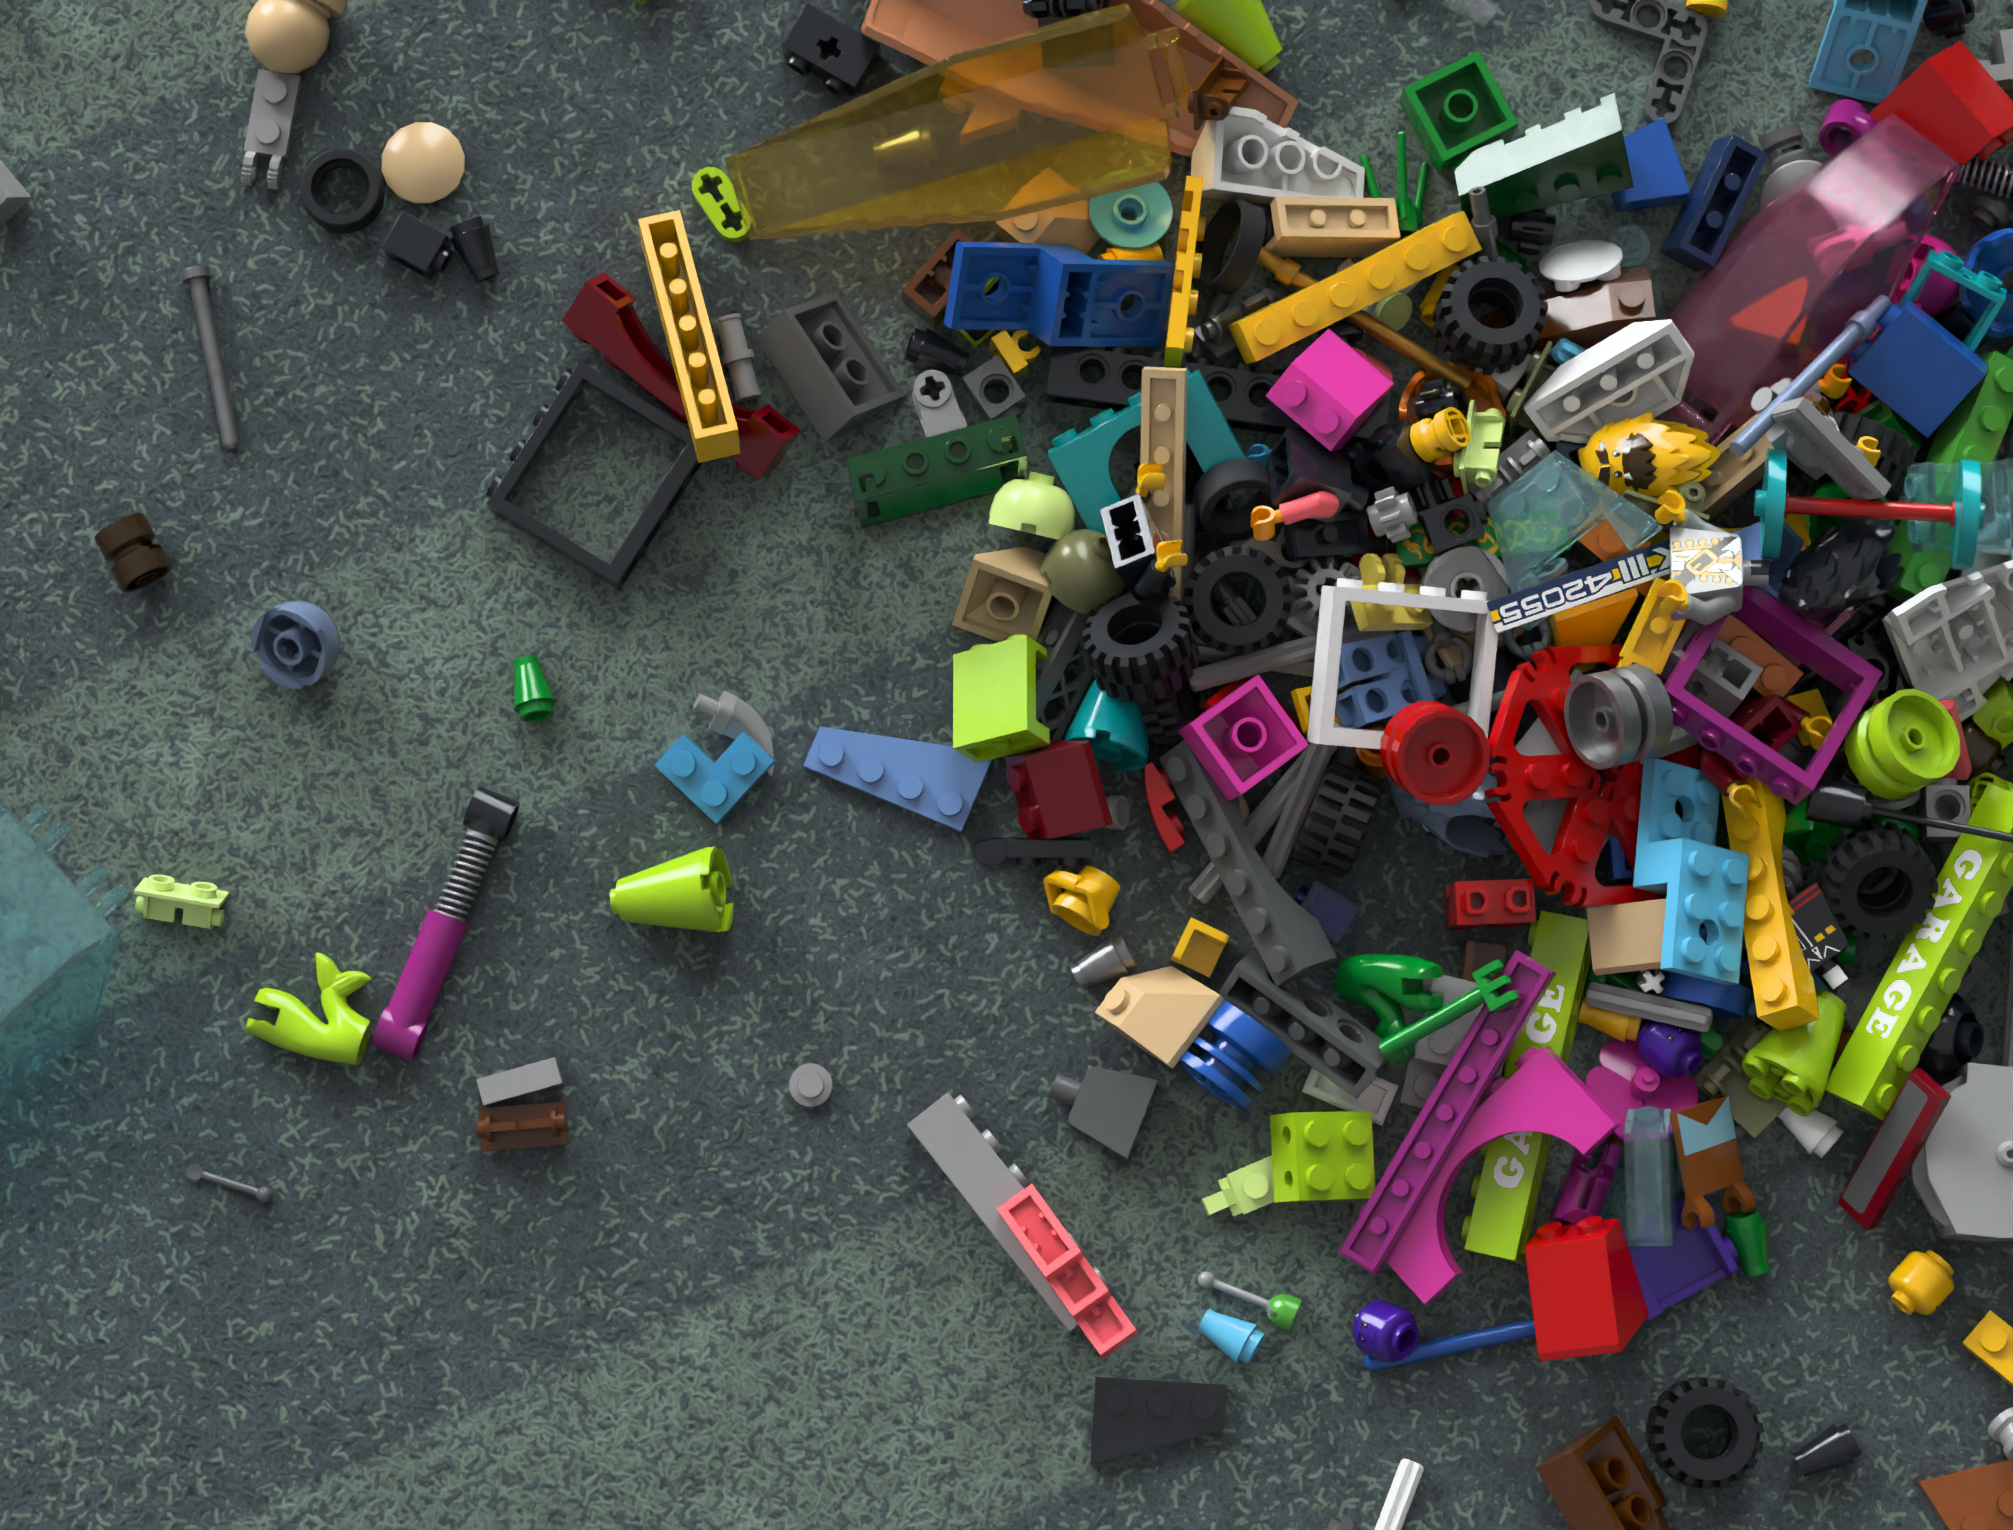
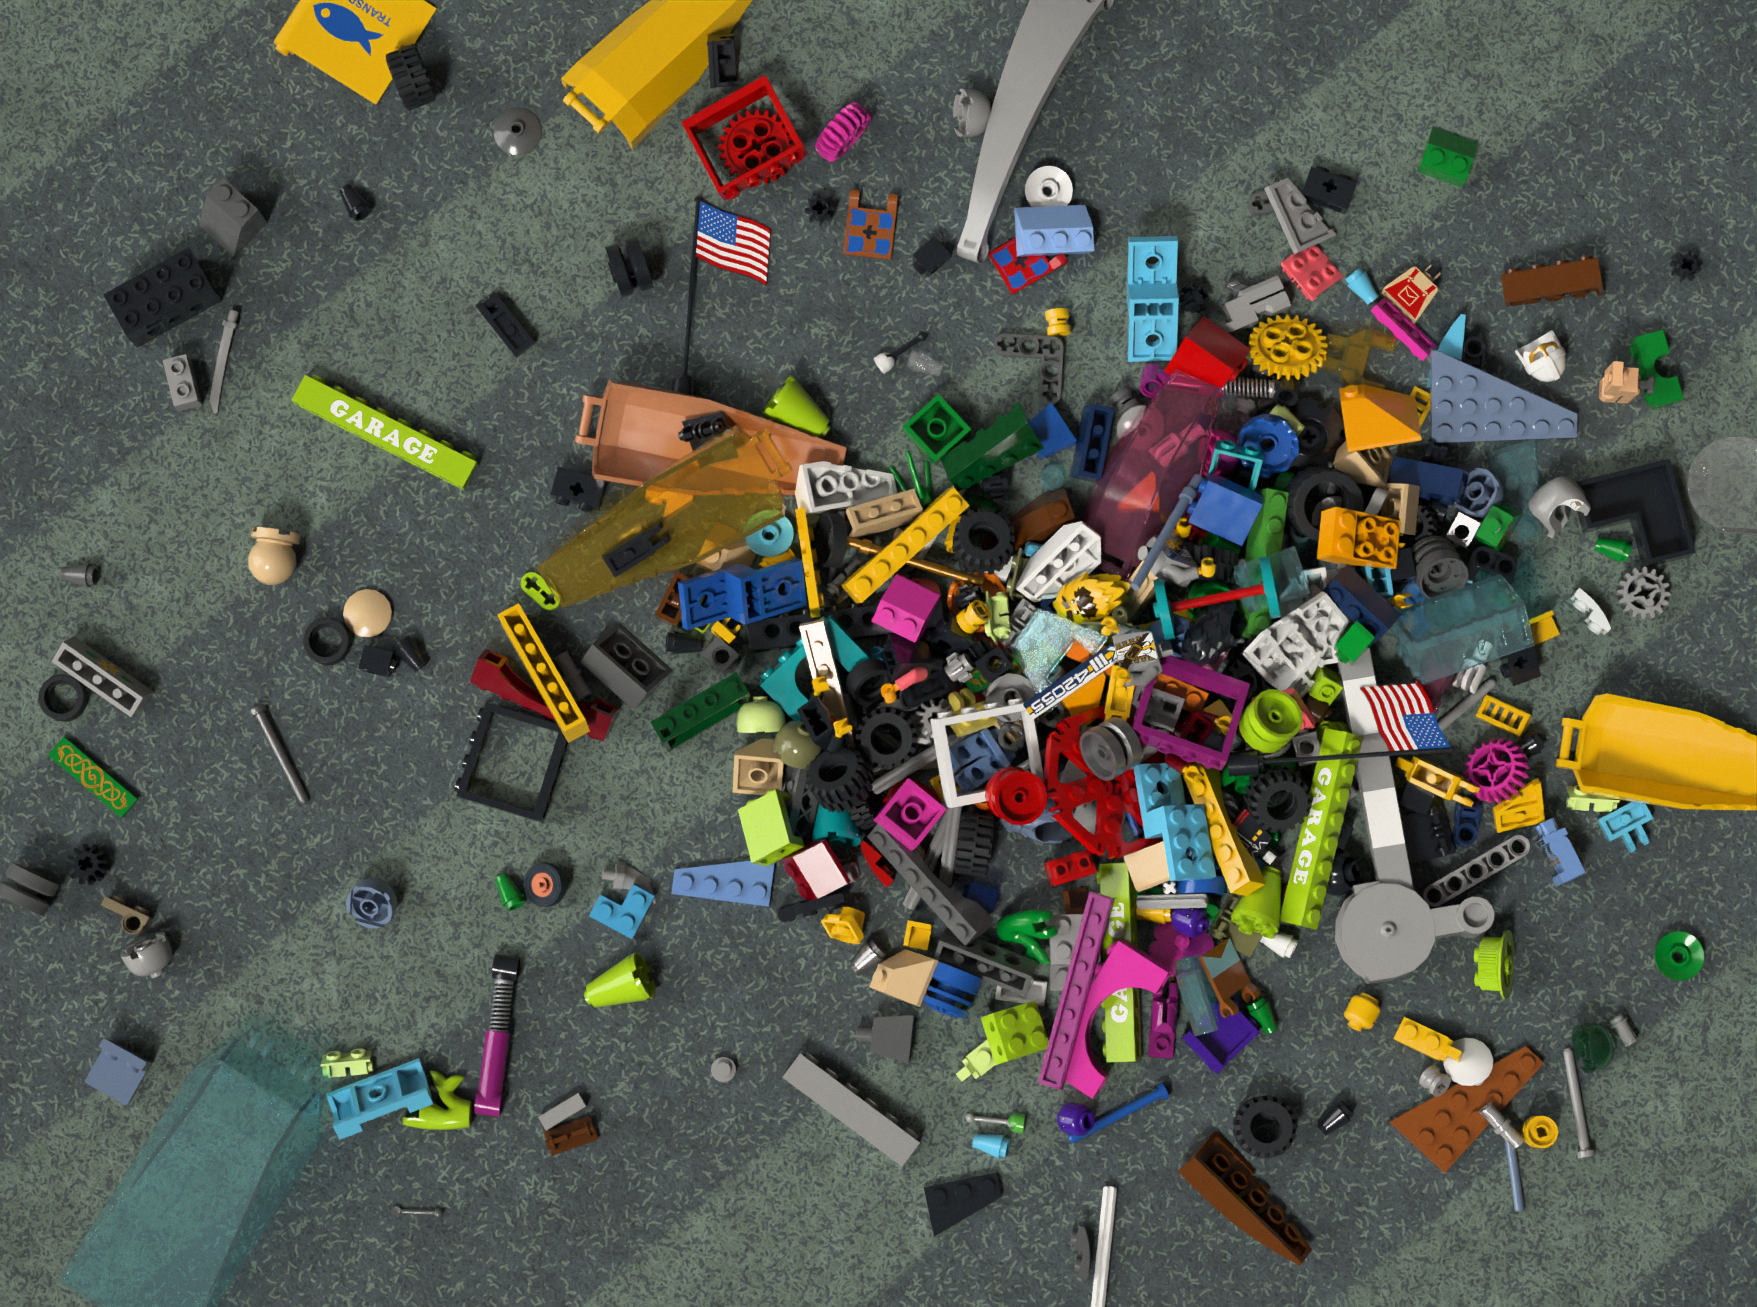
camera: 10 degrees left, 0 degrees up
dark brown wheel [94,513,172,593] -> none
light grey hinge [241,69,302,190] -> none
light grey piece [912,369,968,439] -> none
coral slope [997,1184,1139,1359] -> none
reddish brown hinge [1188,56,1250,130] -> none
yellowish green piece [1373,291,1413,331] -> none
green hinge [1379,959,1520,1064] -> none
dark grey bar [1469,187,1499,262] -> none
red slope [1525,1216,1649,1362] -> none
white dish [1538,240,1623,292] -> none
light grey plate [1771,396,1892,500] -> none
tile [1837,1068,1952,1231] -> none
none -> medium azure piece [326,1058,433,1140]
none -> black wheel [524,862,567,907]
none -> black hinge [601,522,671,577]

